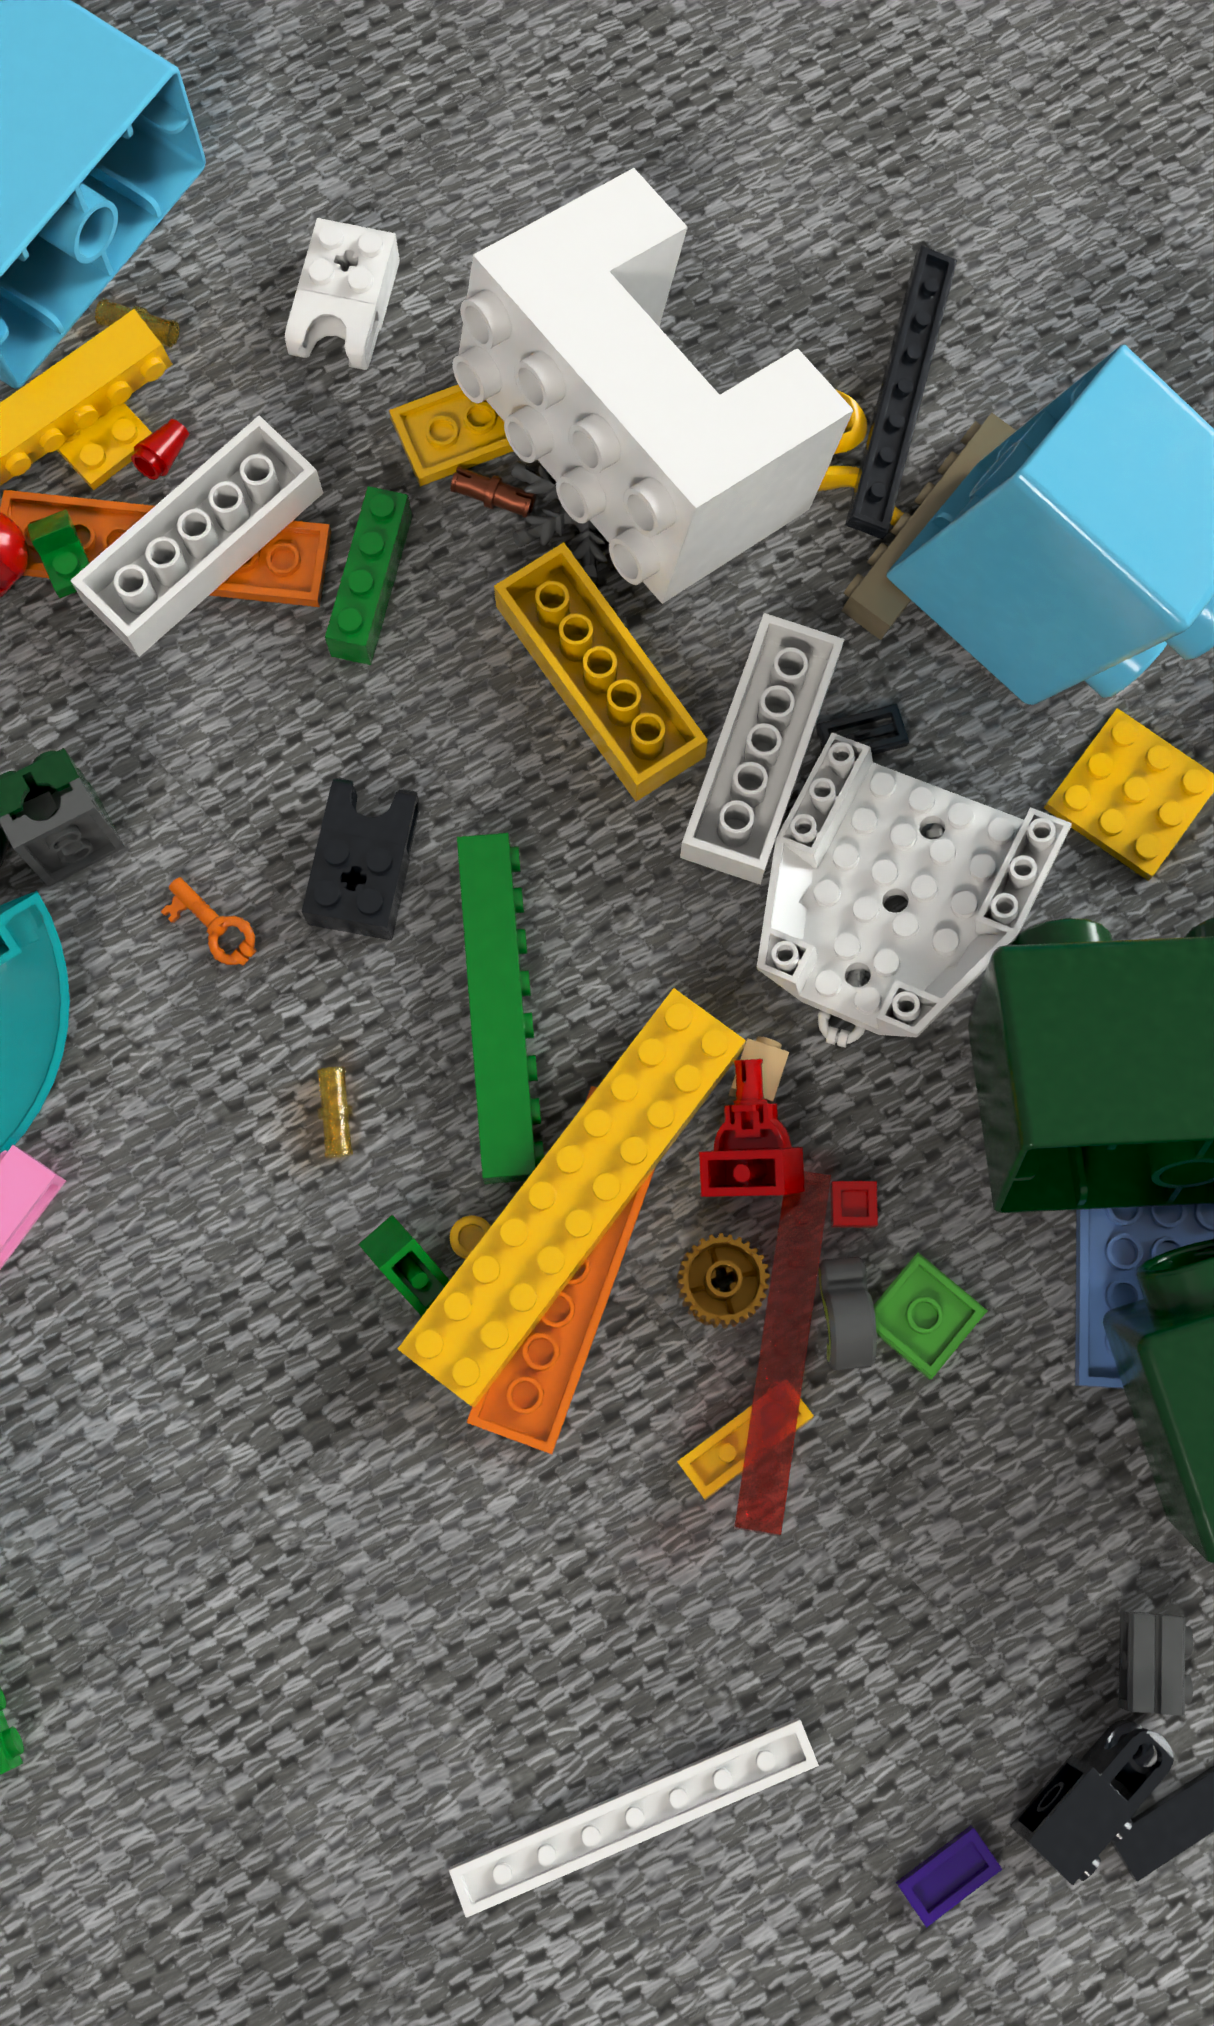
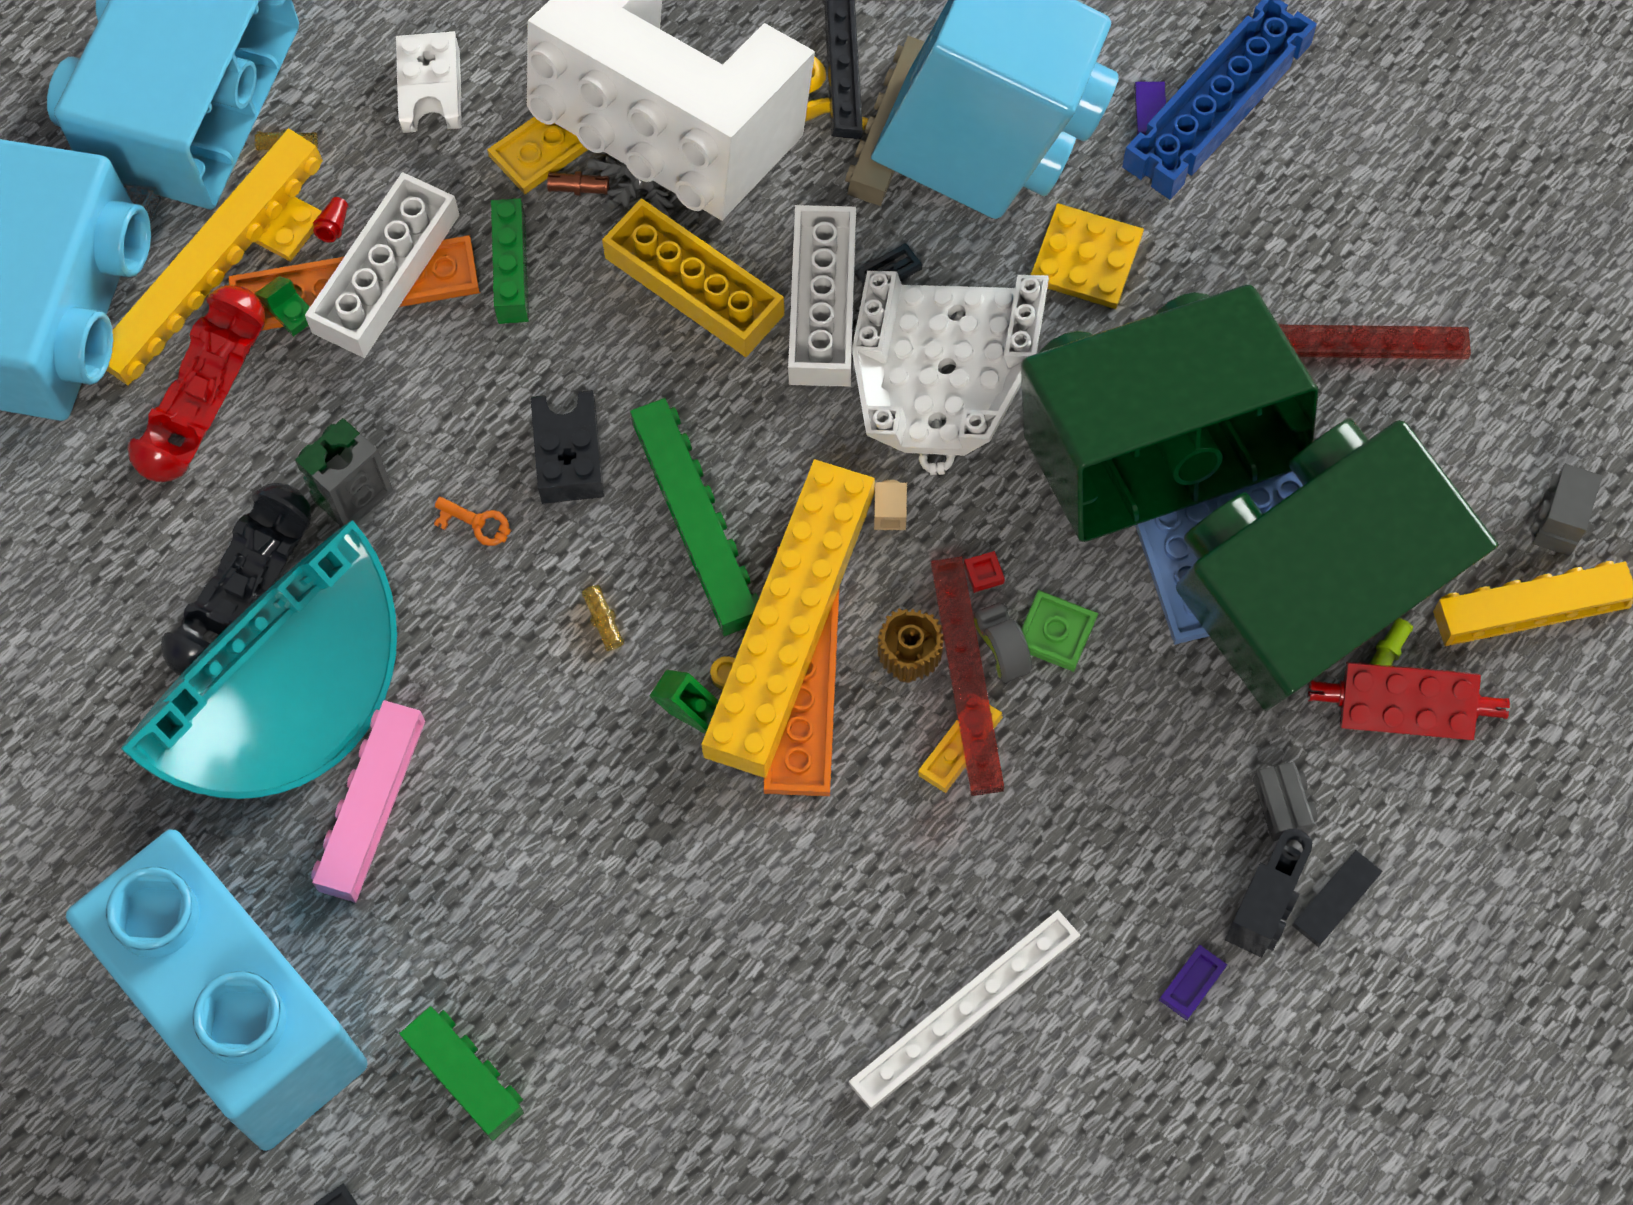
camera: 15 degrees left, 10 degrees down
red brick [699,1059,805,1197] -> none

